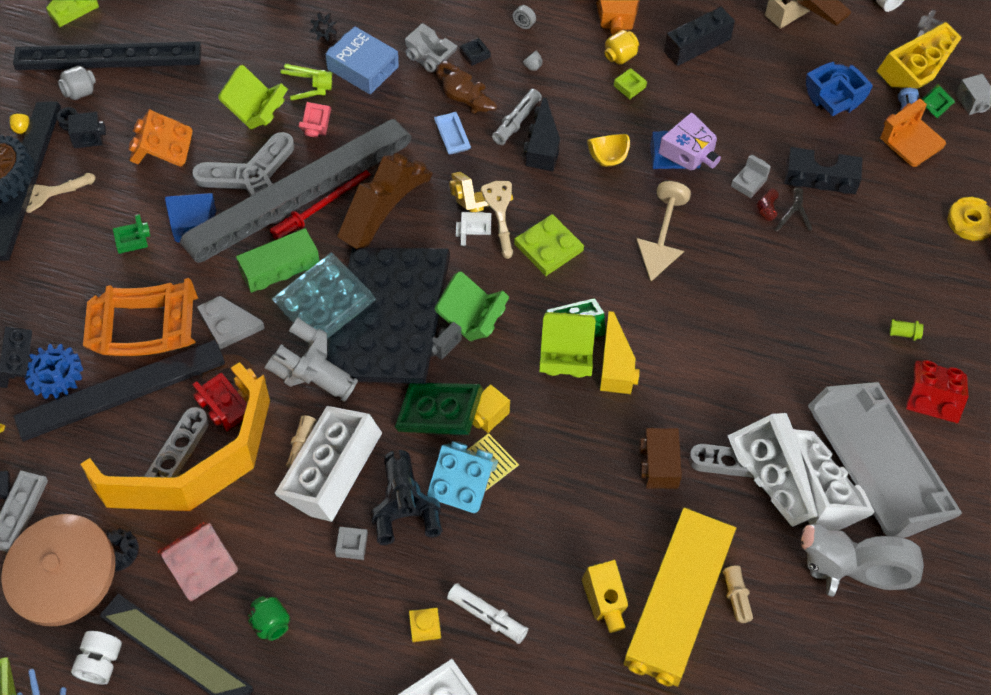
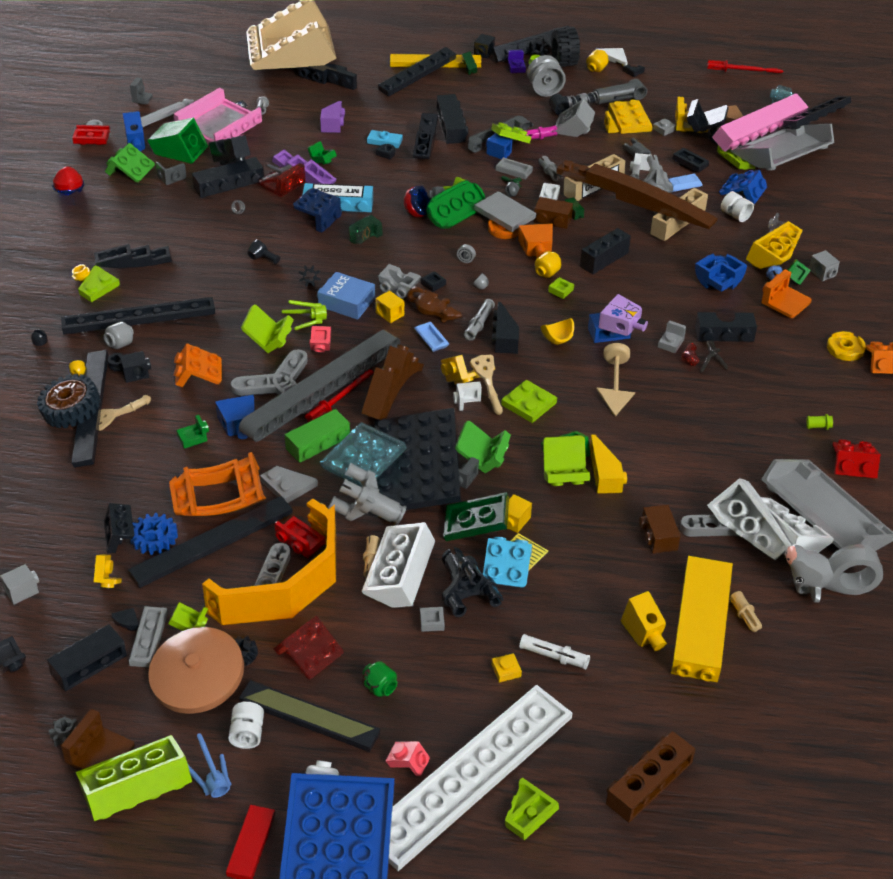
camera: 10 degrees left, 15 degrees down
none -> lime bracket [168,602,208,631]
none -> yellow brick [375,290,404,323]

